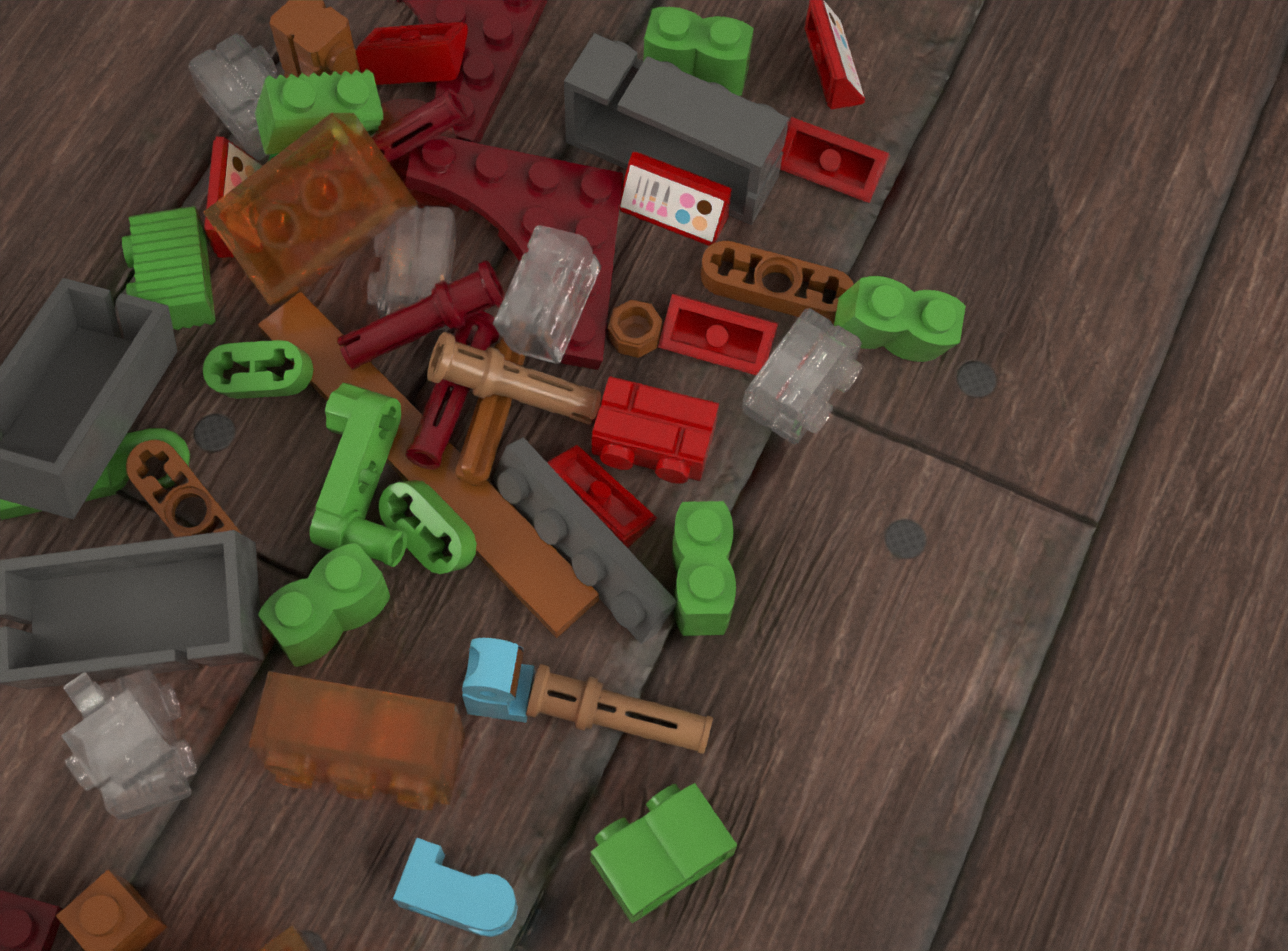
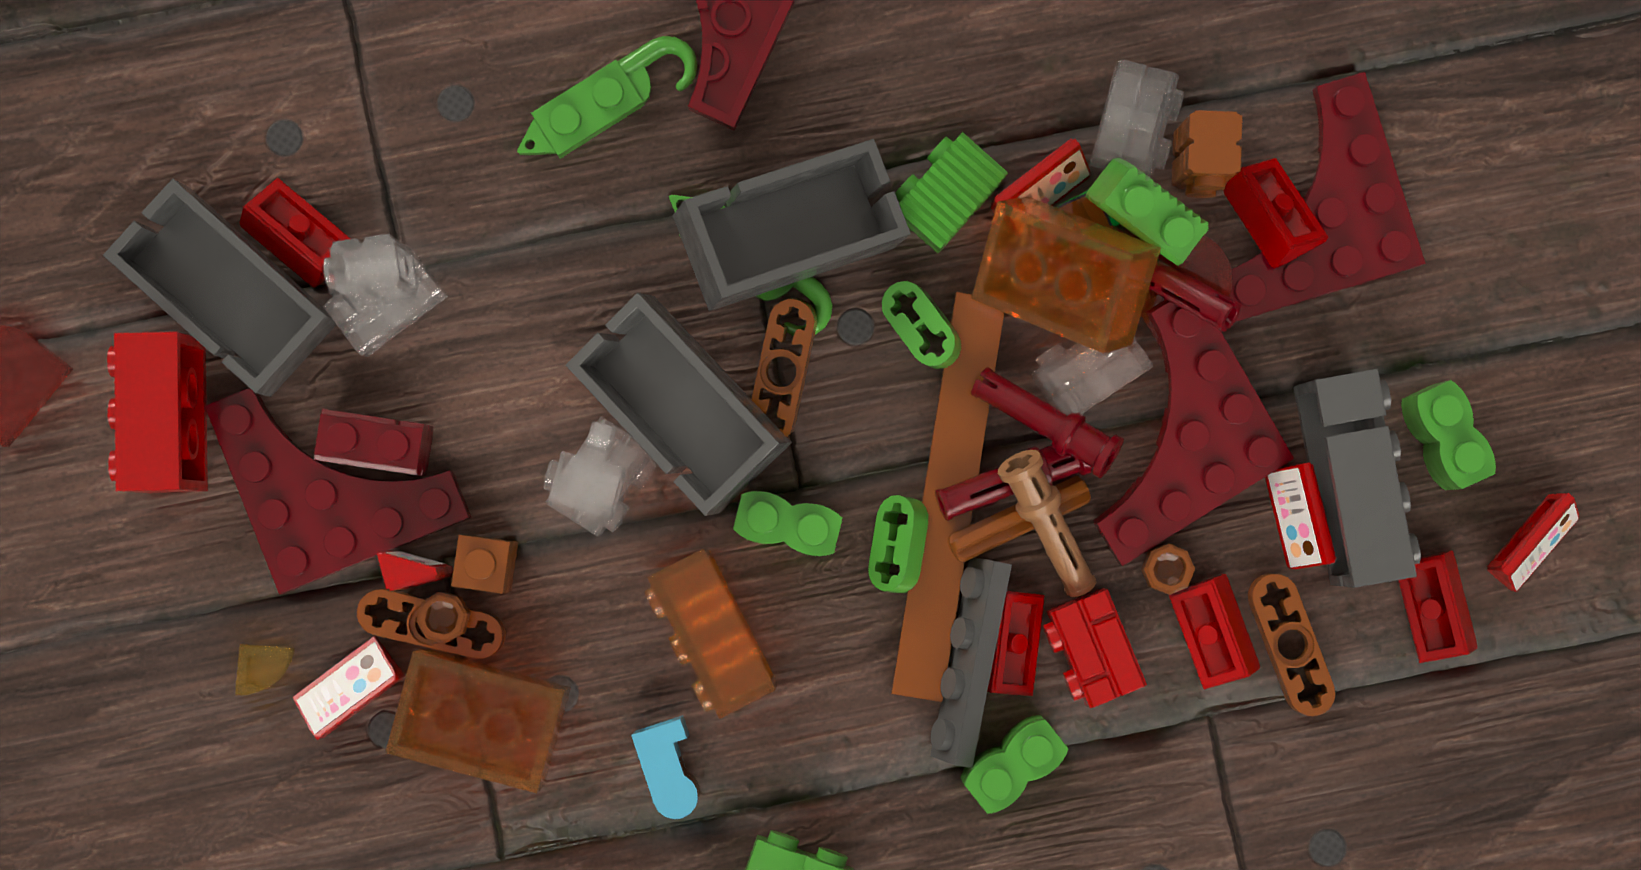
camera: 55 degrees right, 20 degrees up
bright green beam [310,383,407,567] -> none
medium azure leg [462,638,535,723] -> none
clear brick [493,225,601,364] -> none
medium nougat pin [526,663,713,754] -> none
clear brick [742,308,863,444] -> none
bright green brick [833,276,966,362] -> none

